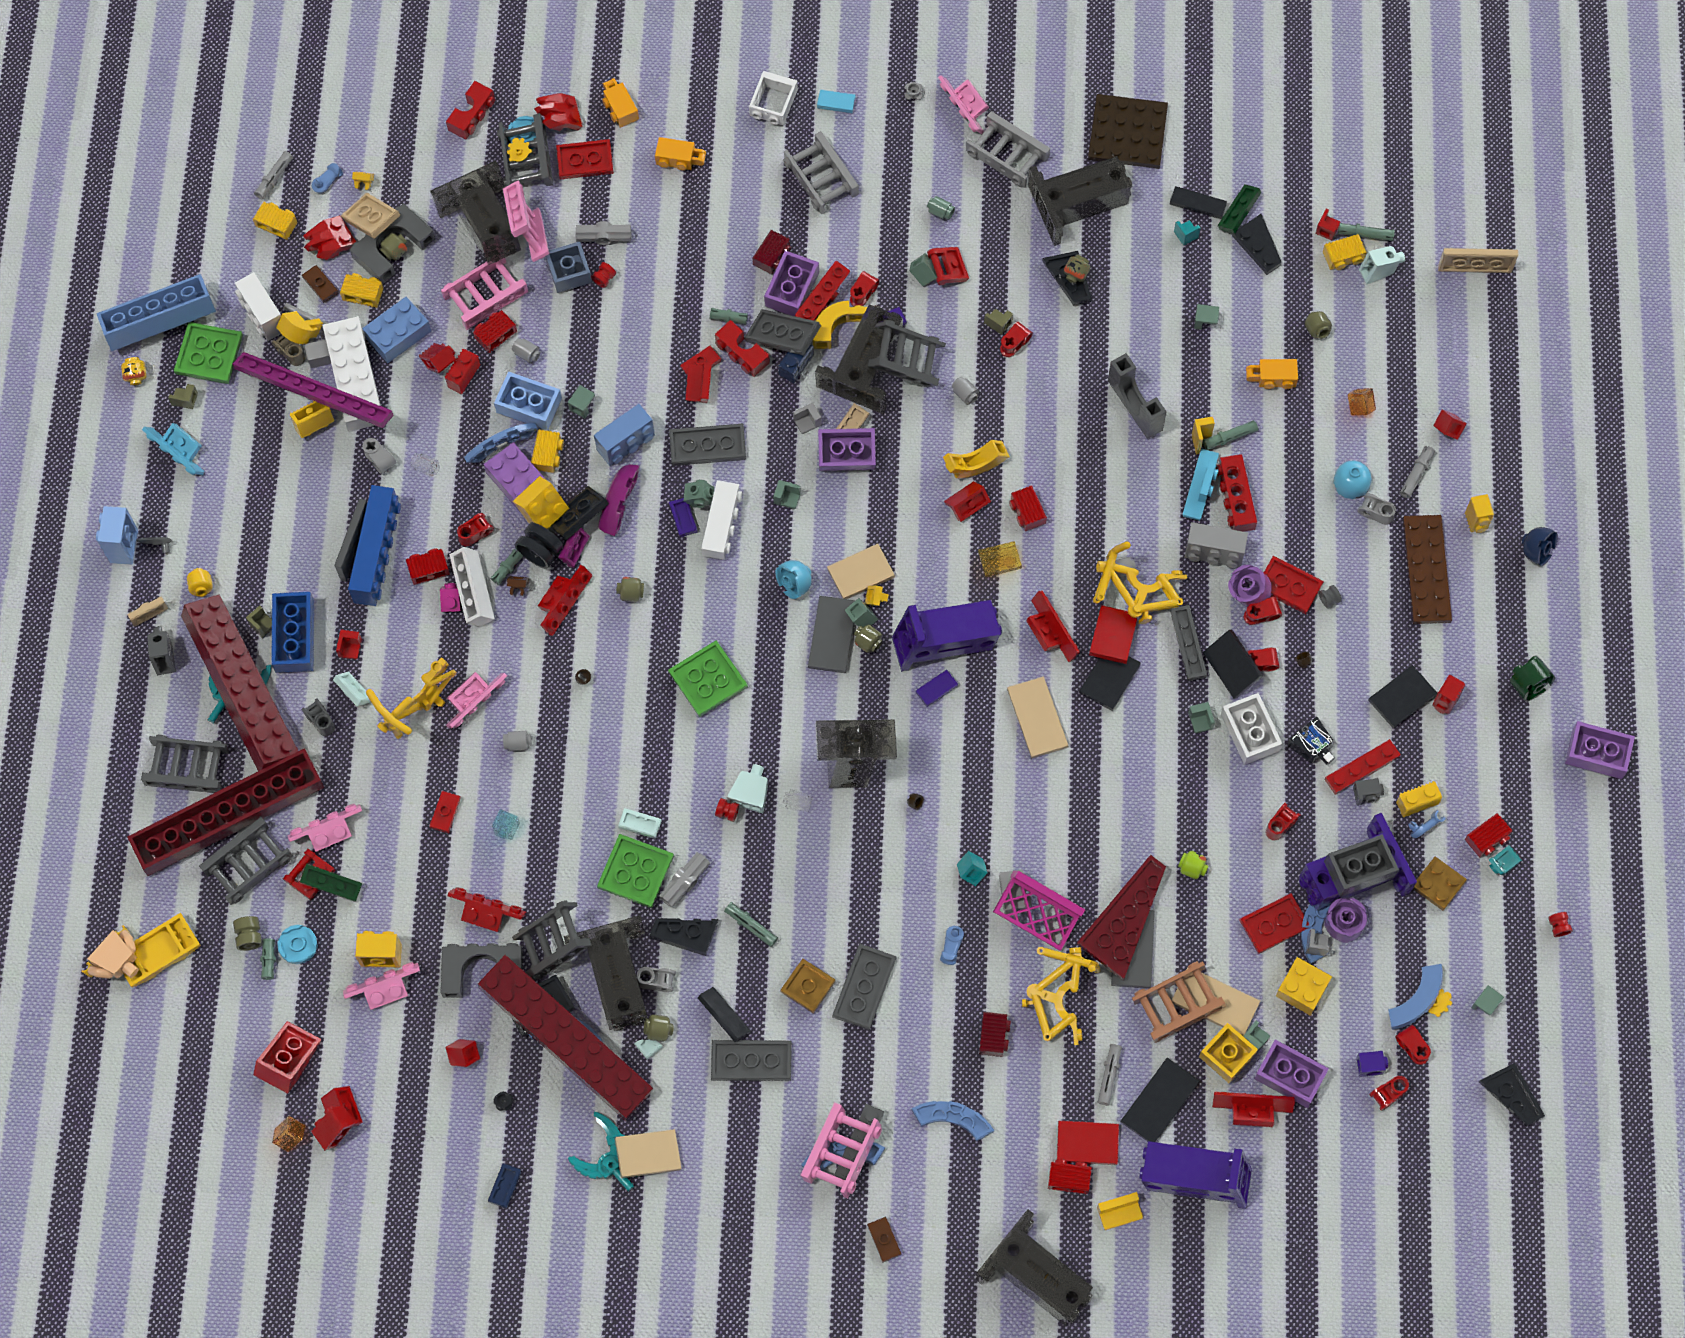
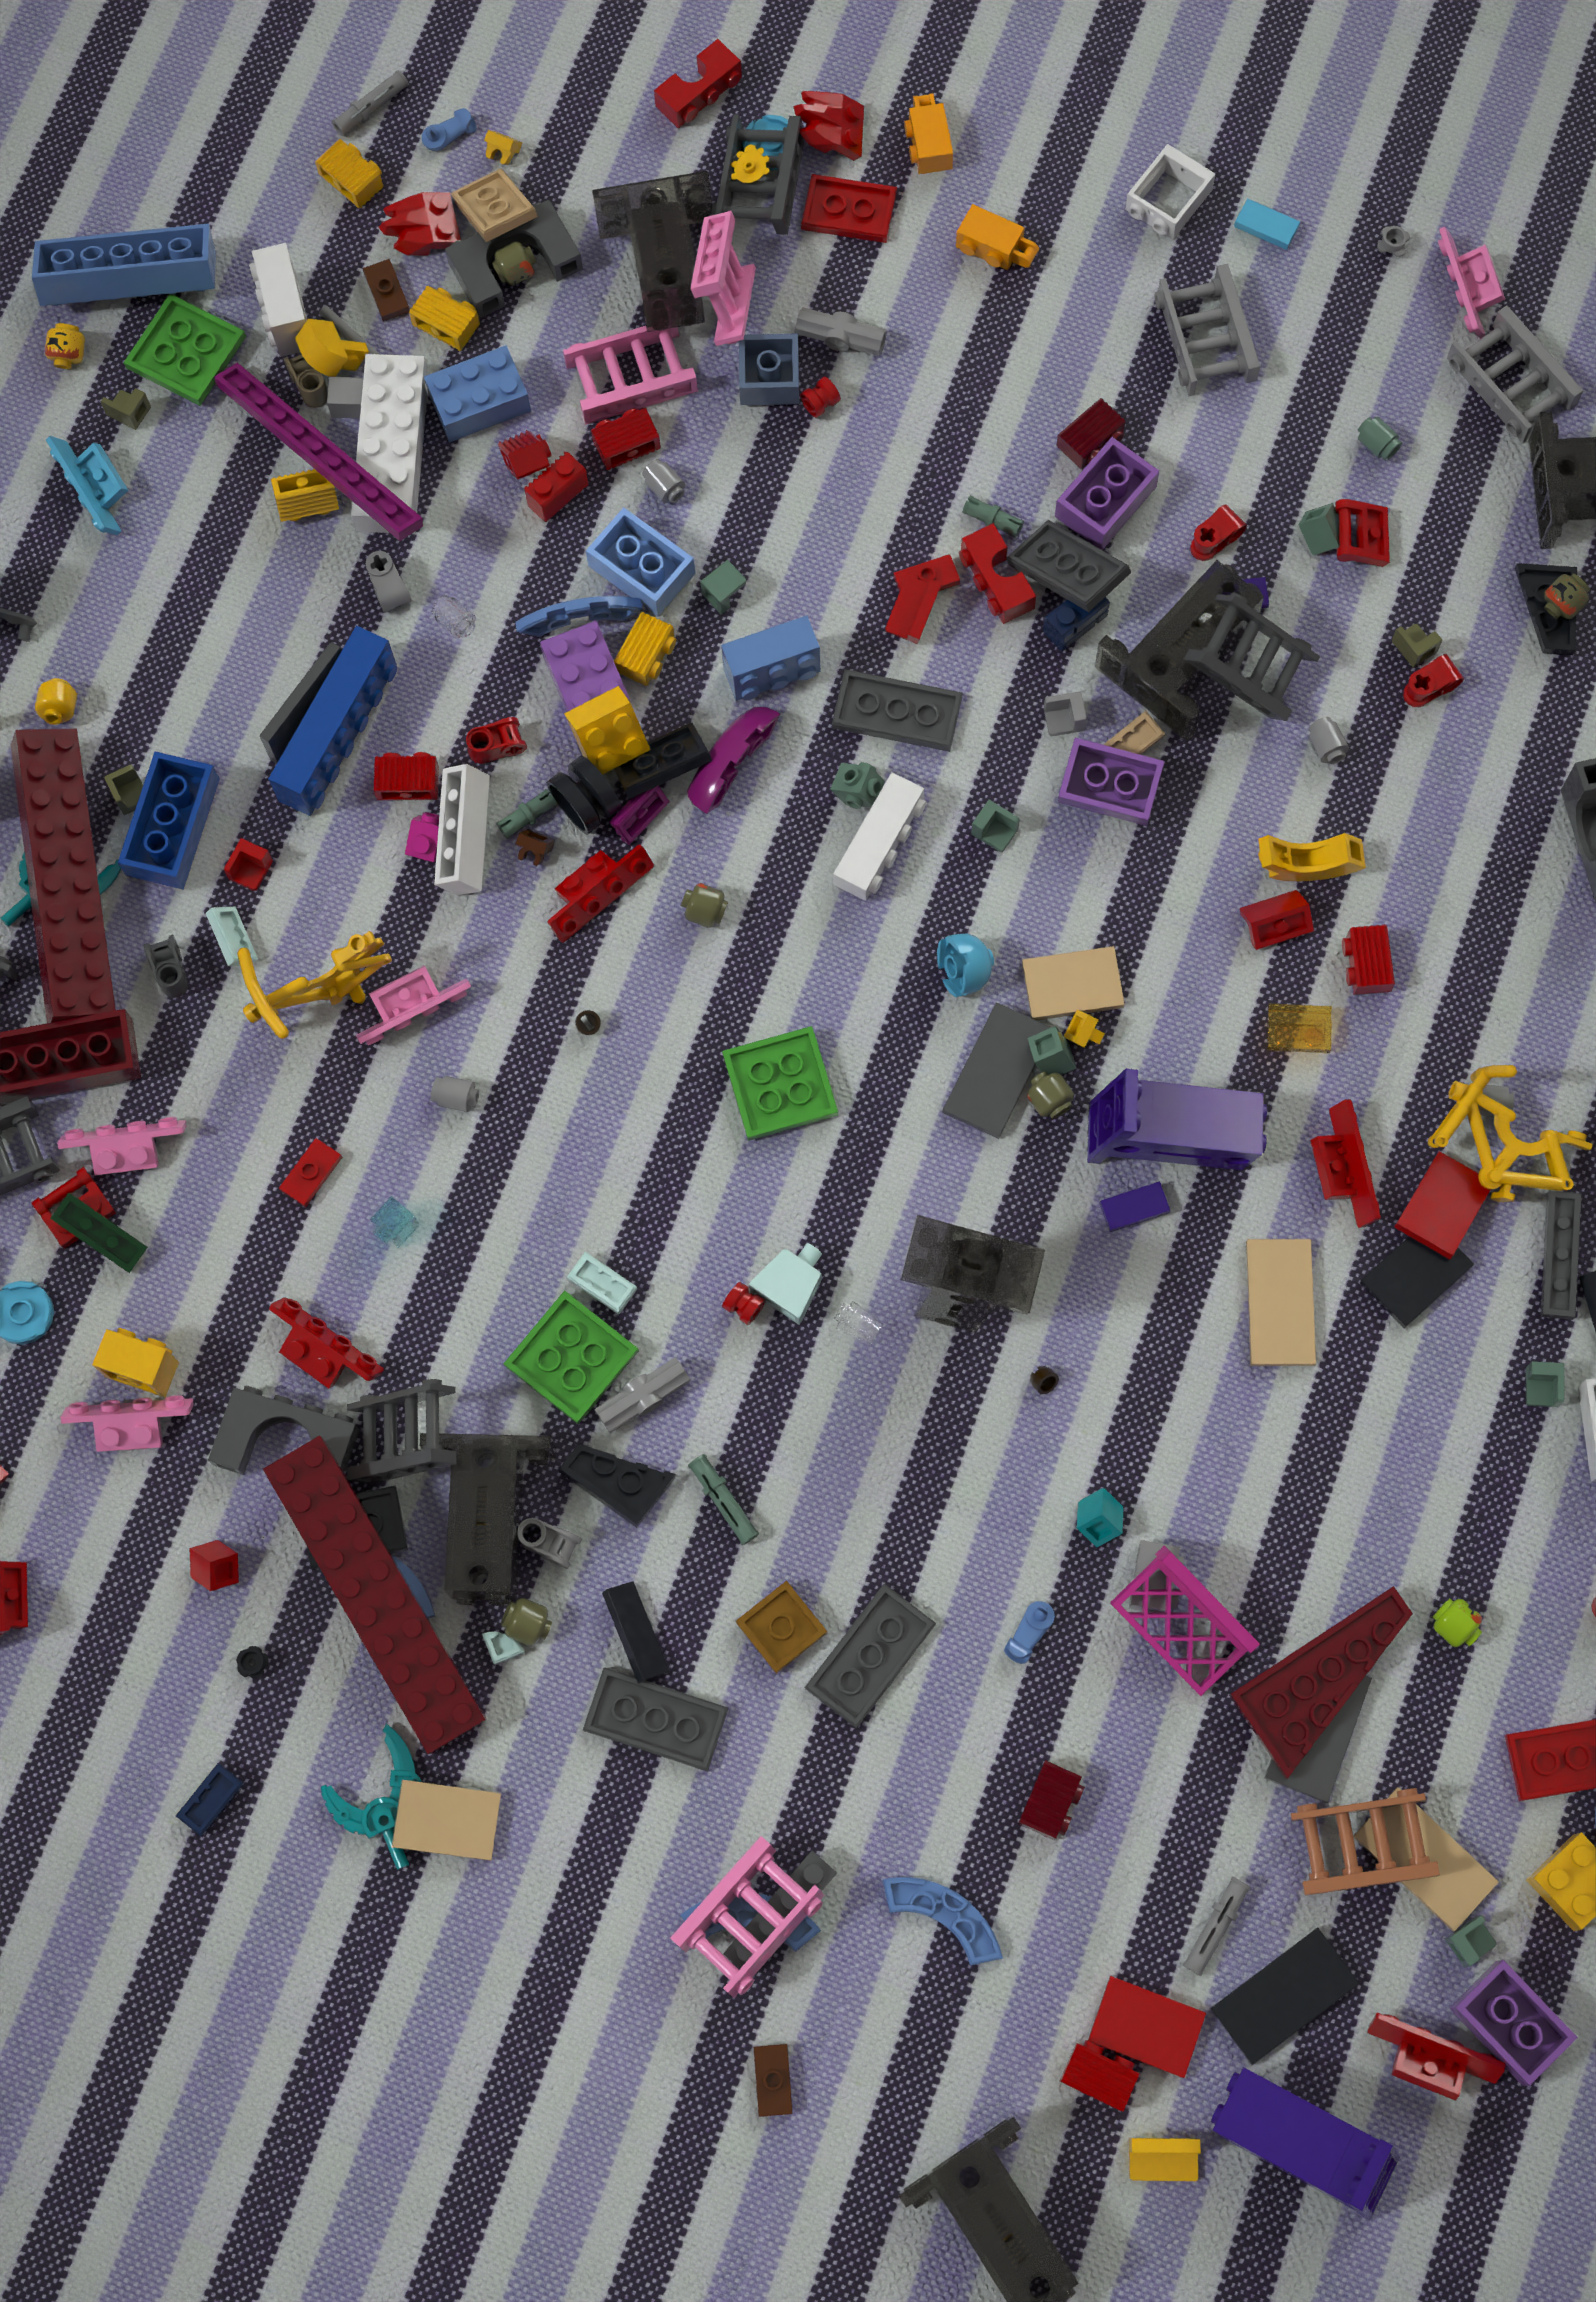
camera: 20 degrees right, 5 degrees up
dark purple tile [669,498,698,538] -> none
red bracket [795,261,850,321] -> none
yellow arch [813,301,868,349] -> none
yellow piece [1022,947,1101,1045] -> none
yellow brick [1199,1023,1258,1084] -> none

